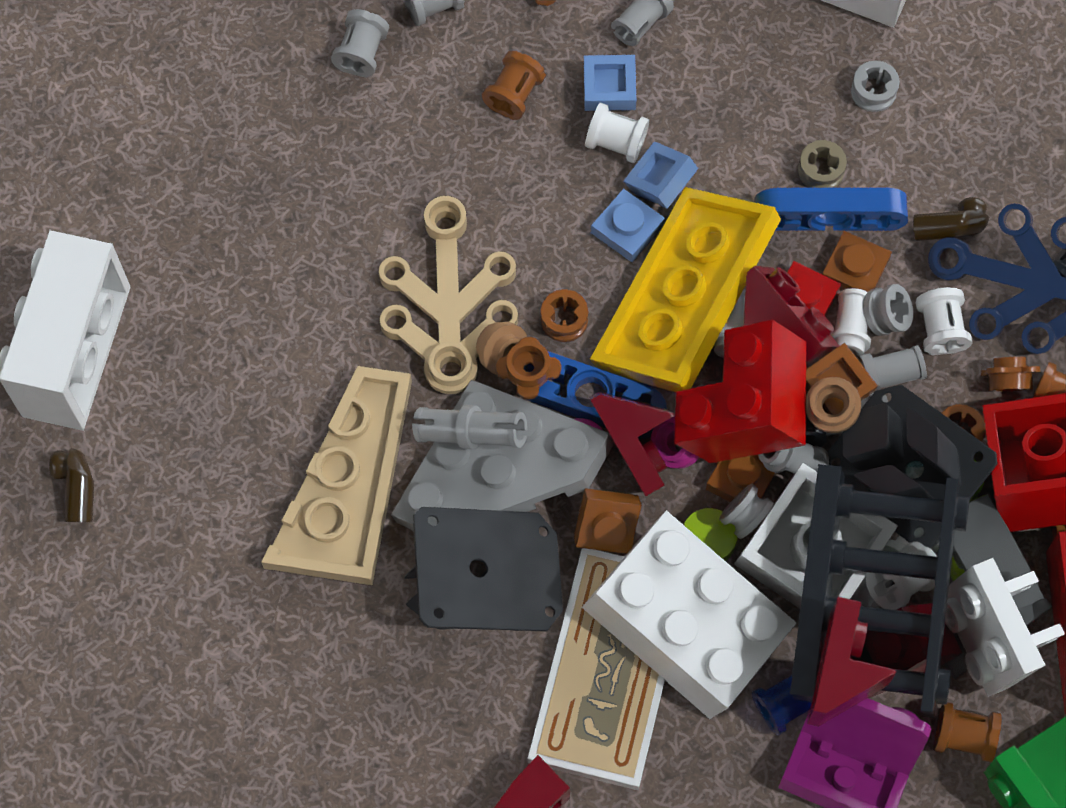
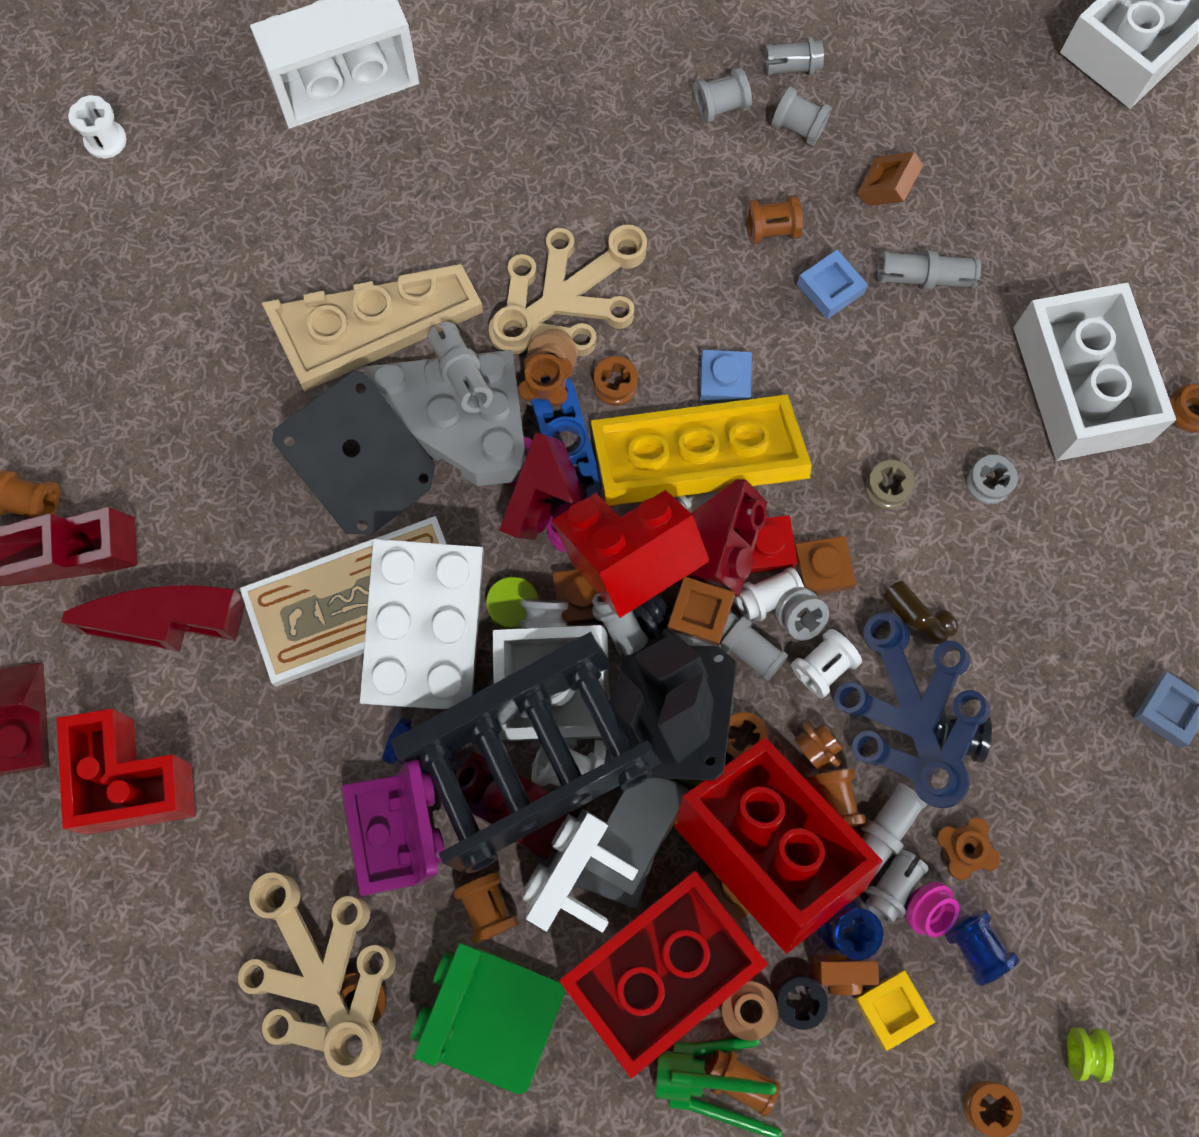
camera: 50 degrees right, 5 degrees up
dark brown arm [49,448,94,522] -> none
dark orange plate [574,488,642,554] -> none
white bush [585,103,649,163] -> none
medium blue plate [623,141,699,209] -> none
blue beam [754,188,908,231] -> none
medium nougat plate [806,377,861,433] -> none
dark red slope [807,596,896,727] -> none

